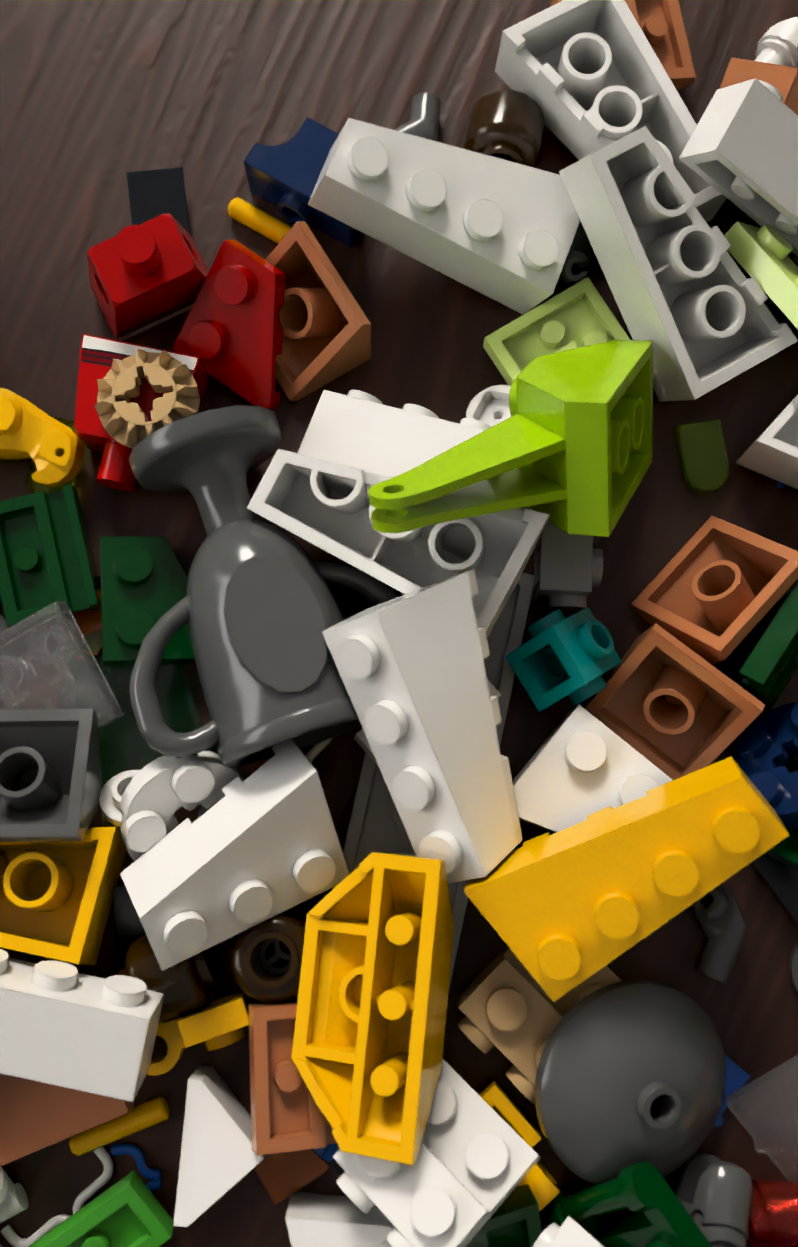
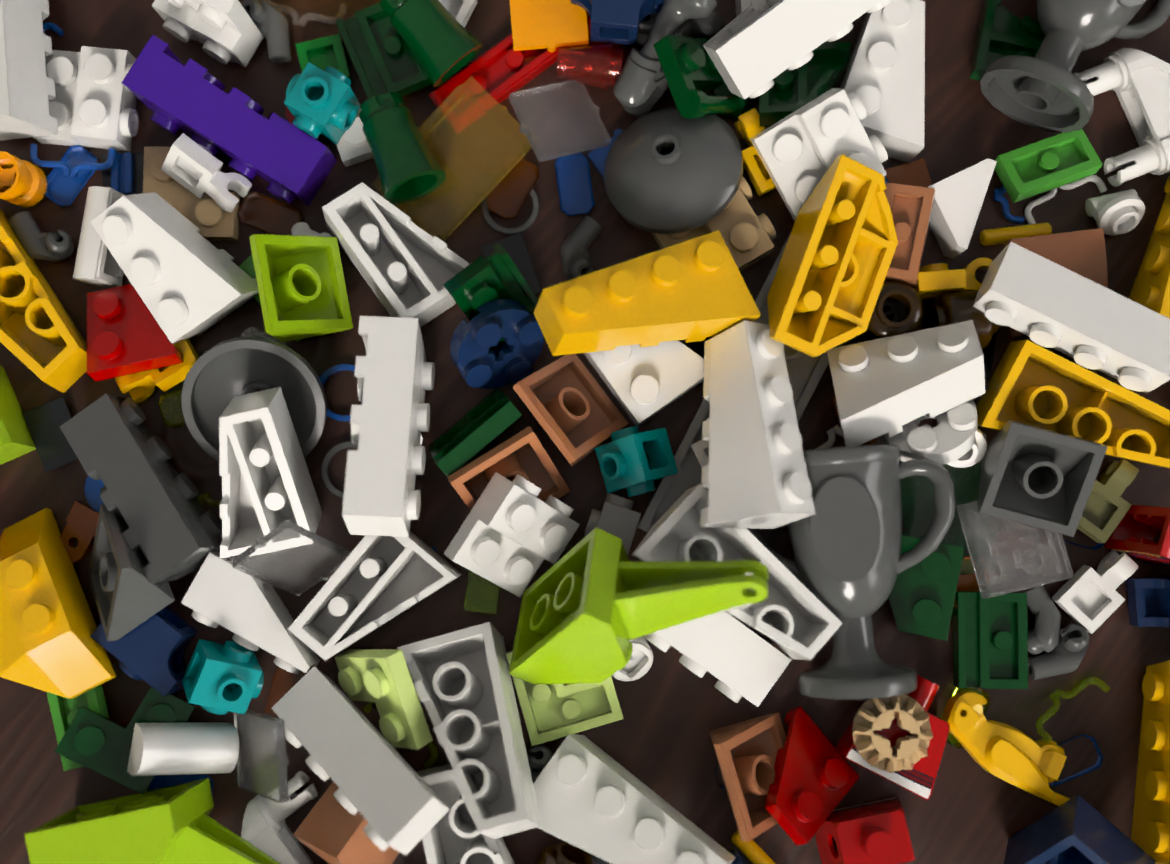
camera: 160 degrees left, 5 degrees up
none -> white plate [444,472,580,597]
none -> blue piece [554,153,595,216]

